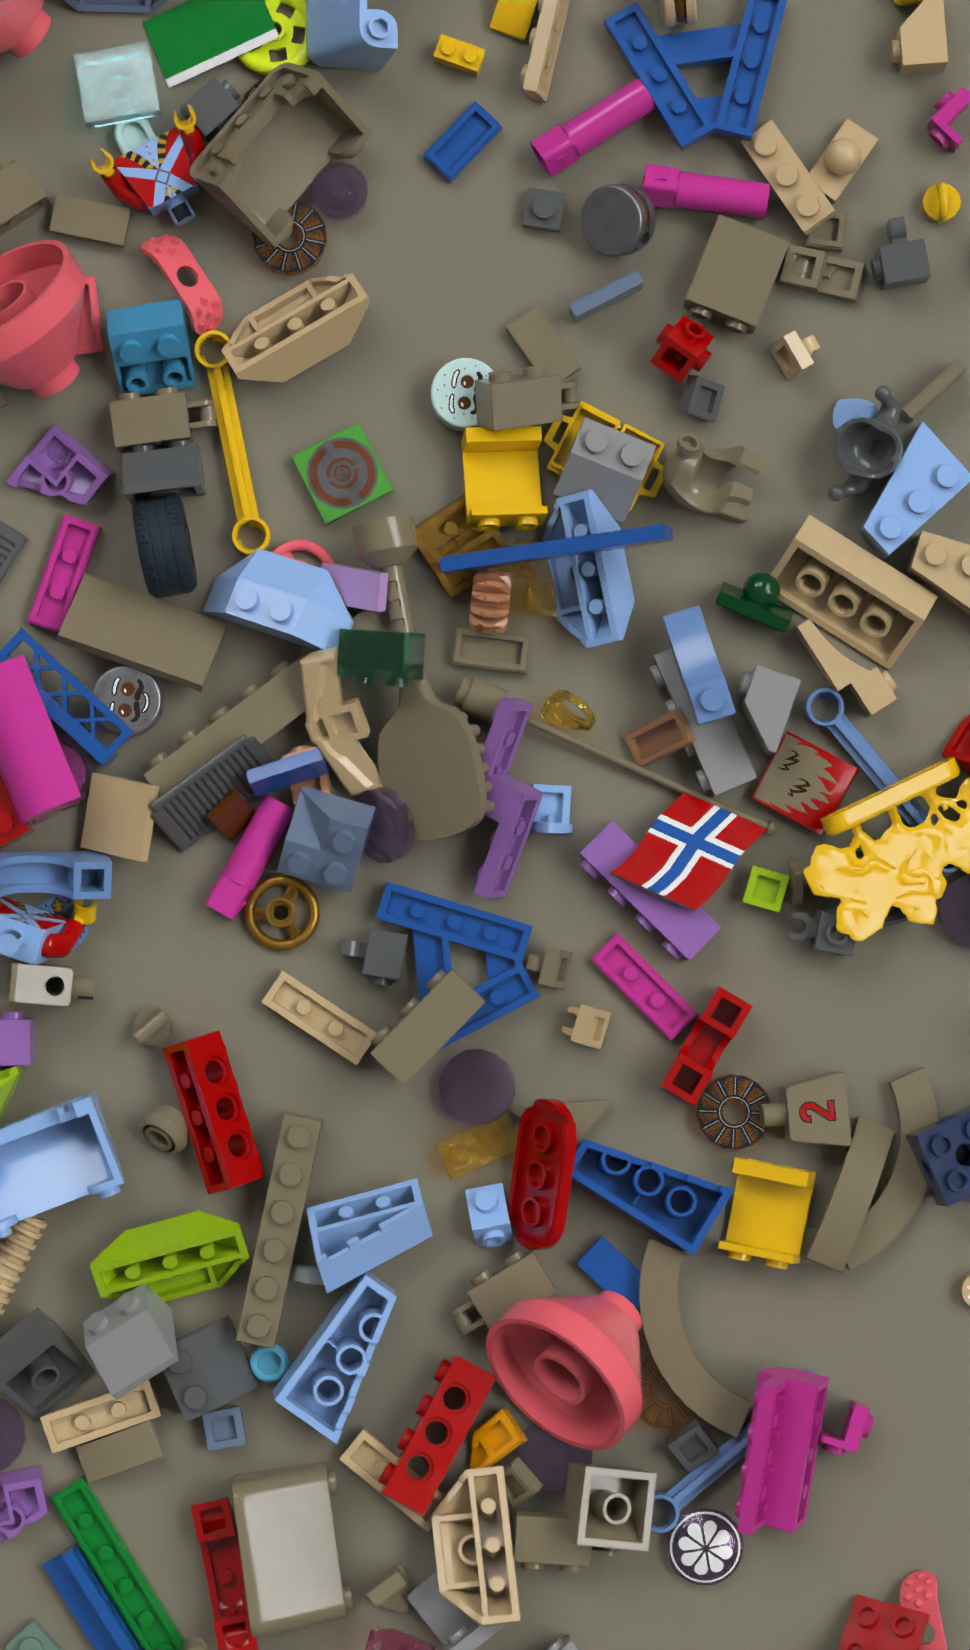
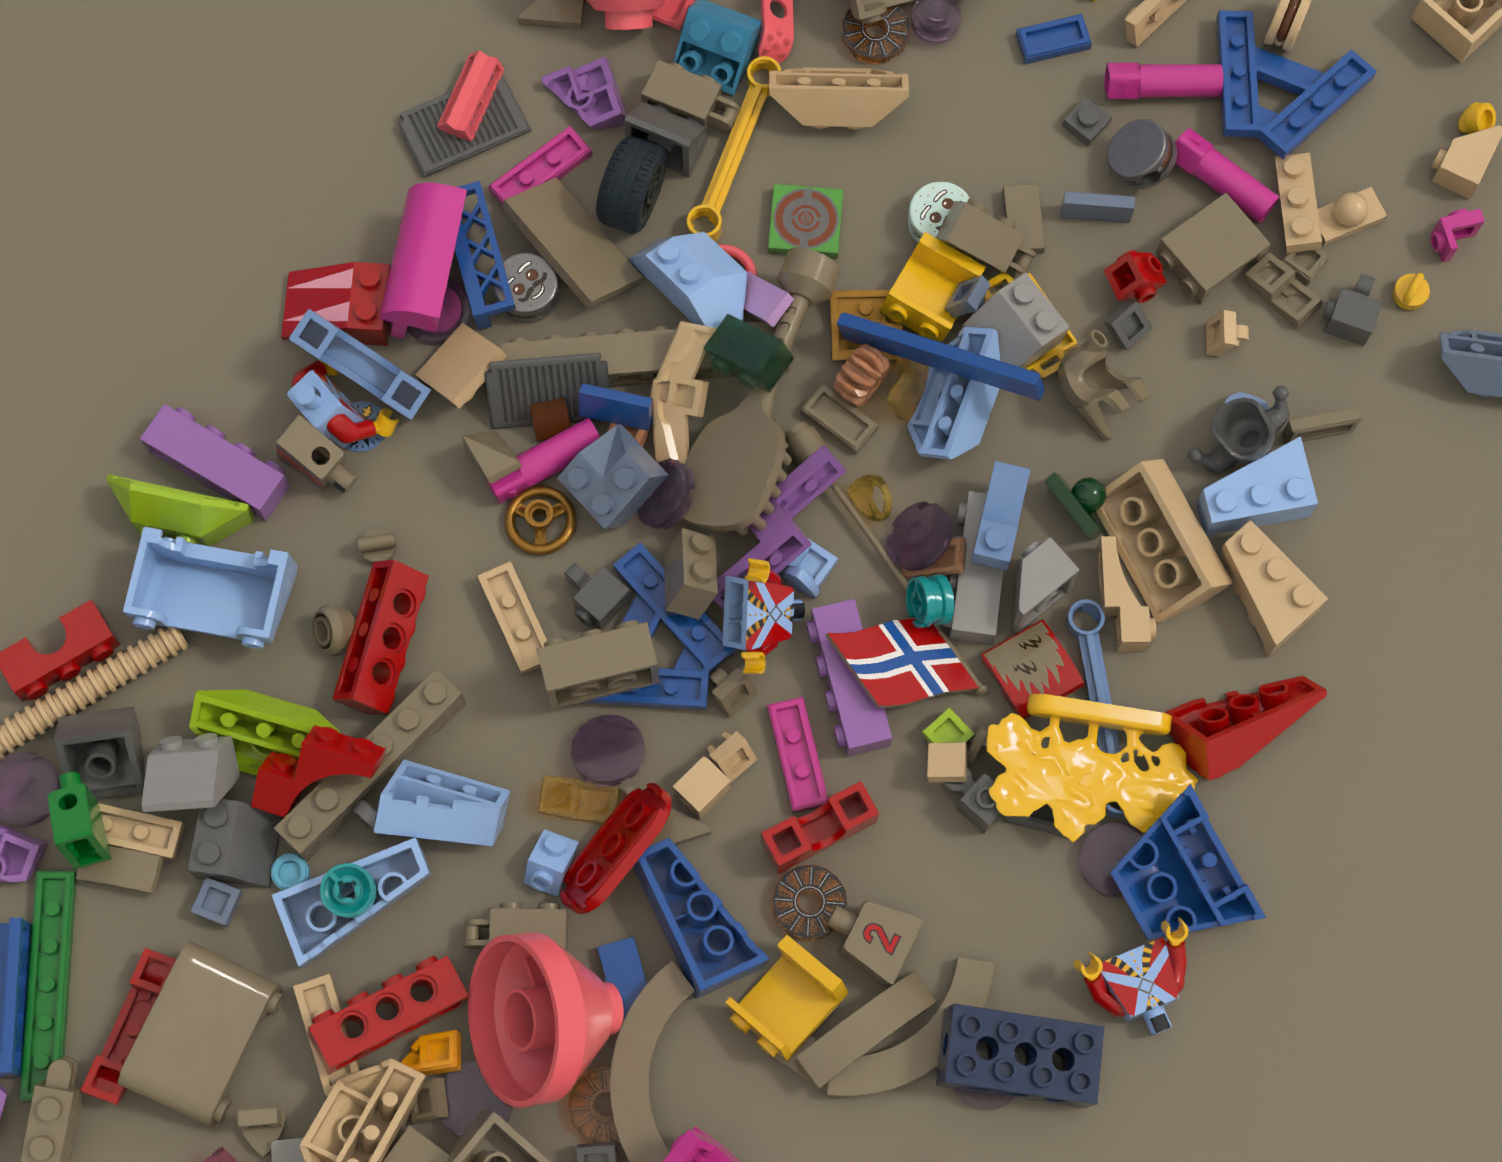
camera: 30 degrees right, 15 degrees down
none -> green torso [47,772,112,870]
none -> red arch [251,725,386,817]
none -> teal wheel [320,863,377,918]
none -> dark tan slope [462,431,522,484]
none -> dark tan brick [664,528,718,619]
none -> tan panel [672,757,731,820]
none -> torso [722,558,805,674]
none -> clear purple tile [886,501,954,571]
none -> teal wheel [905,574,954,628]
none -> tan tile [927,742,968,783]
none -> sand blue plate [945,275,991,318]

